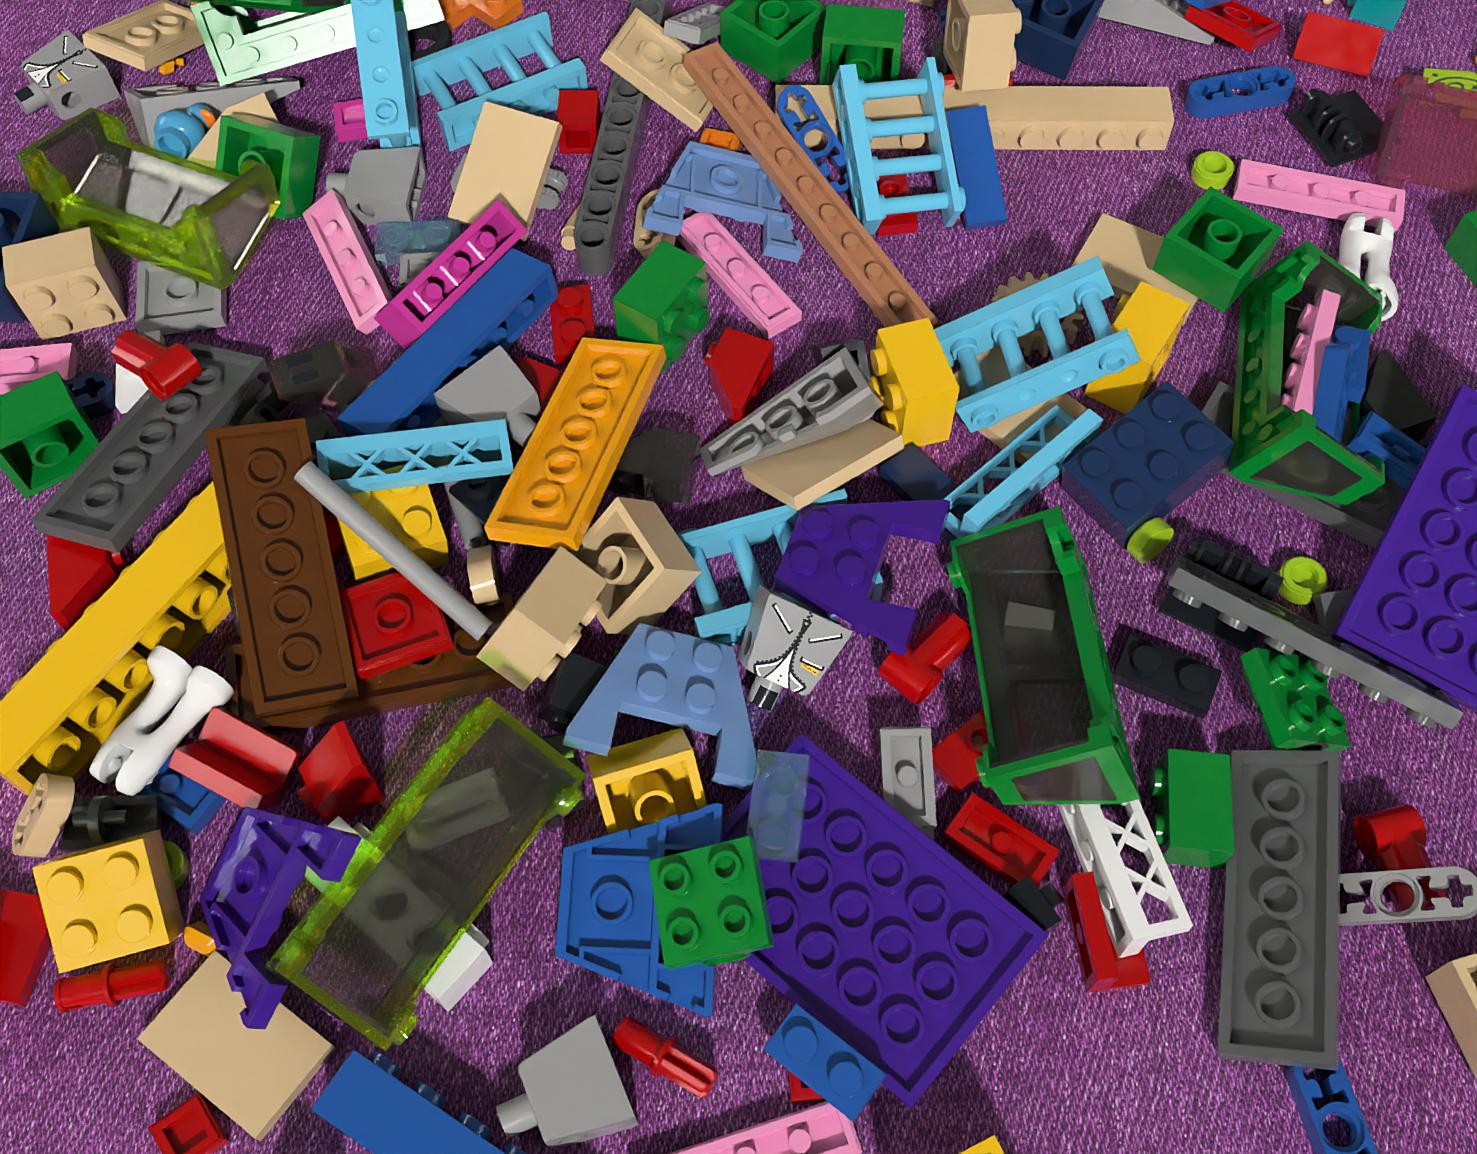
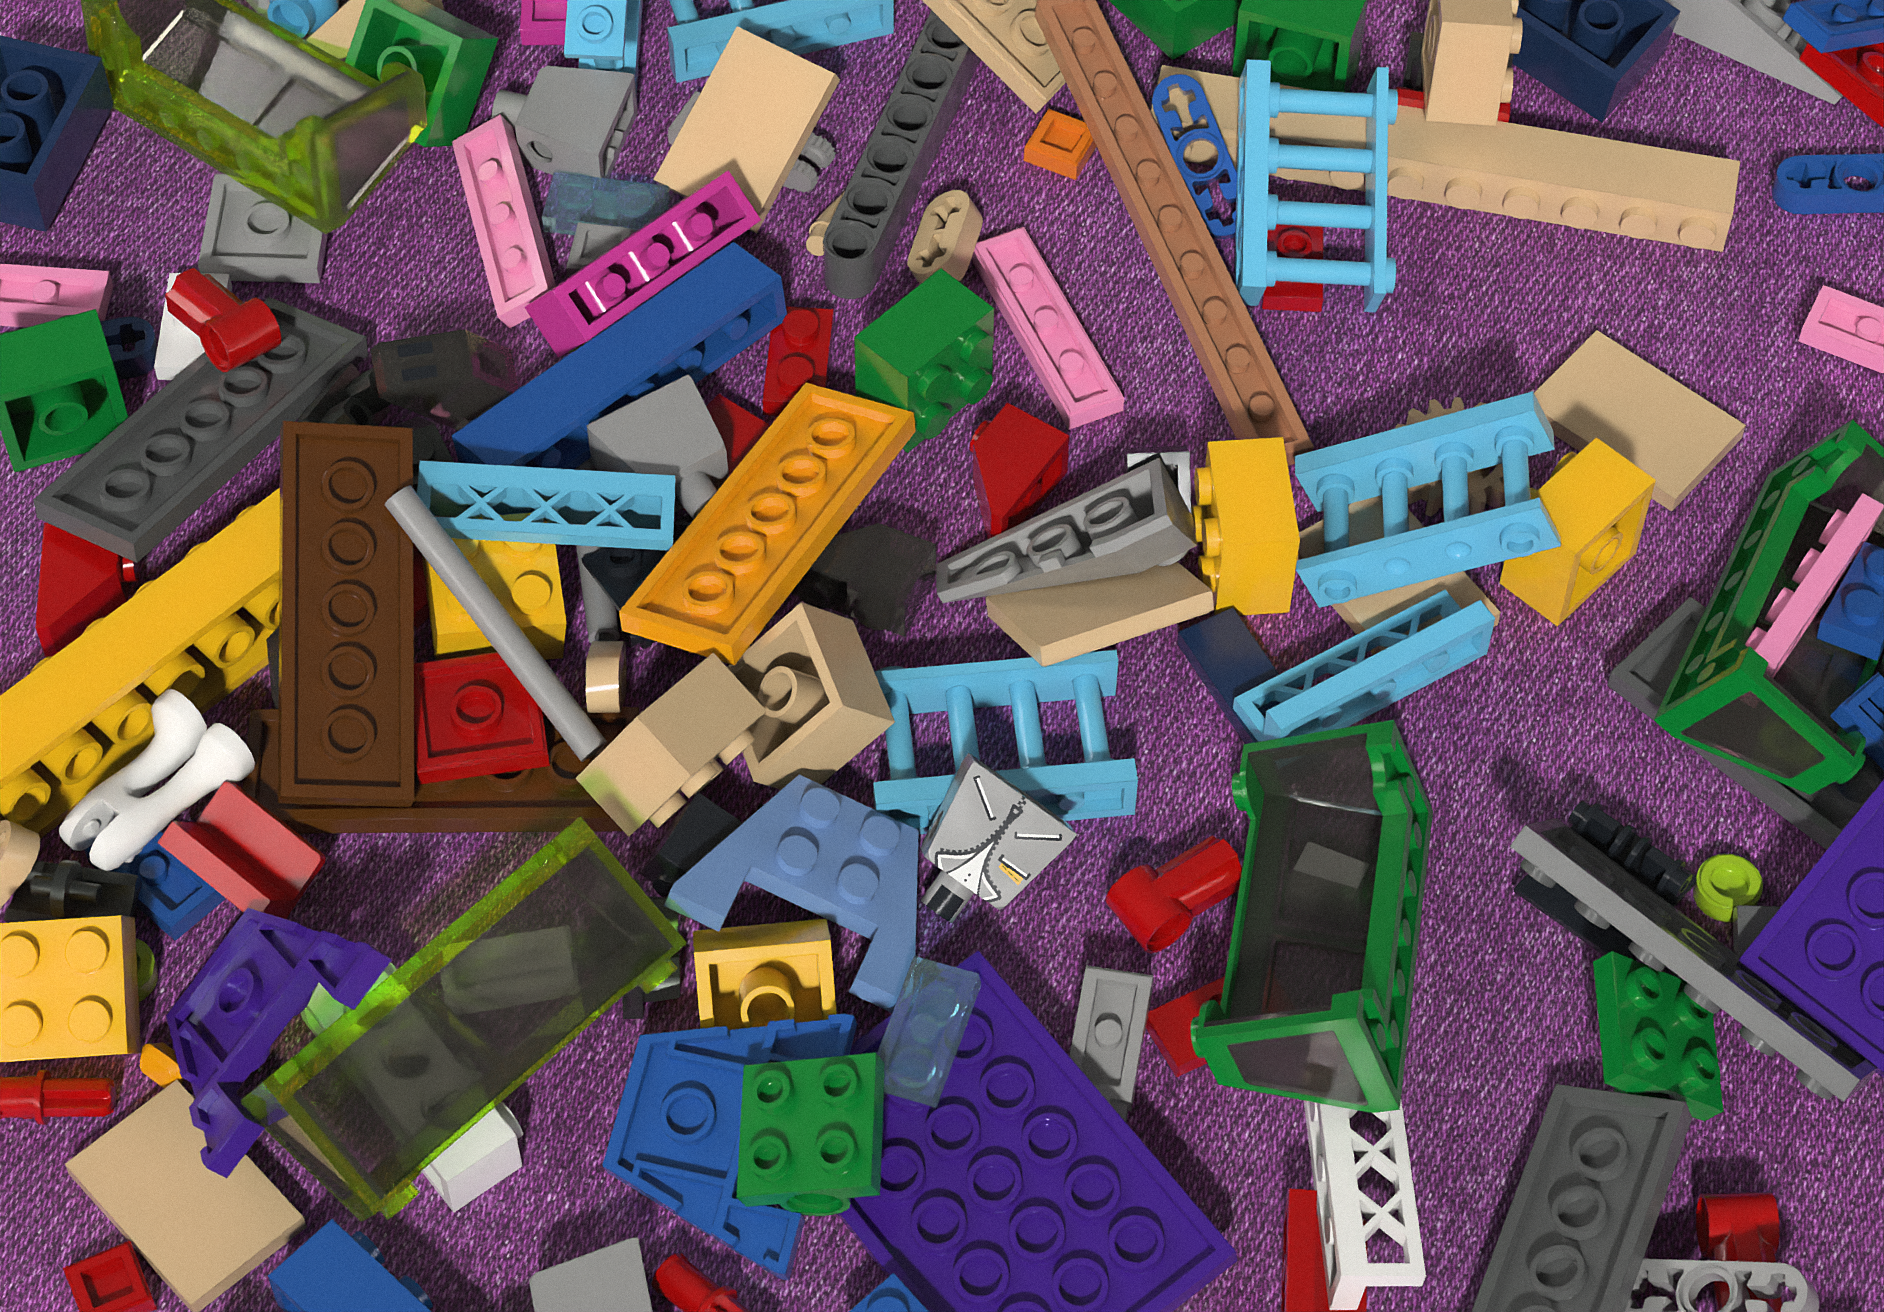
camera: 10 degrees right, 5 degrees down
tan brick [2,227,127,341] -> none
red slope [298,720,385,825] -> none
red brick [556,90,602,154] -> none
medium blue wing [642,141,803,263] -> none
dark purple wing [775,499,950,656] -> none
red plate [942,793,1060,887] -> none
blue tile [945,105,1007,231] -> none
black tile [1003,876,1065,933] -> none
dark blue brick [1062,381,1234,549] -> none
black plate [1112,634,1222,719] -> none
lime tile [1127,517,1174,563] -> none
green brick [1148,748,1234,869] -> none
green brick [1152,186,1284,313] -> none
lime tile [1191,151,1234,190] -> none
blue beam [1309,344,1354,460] -> none

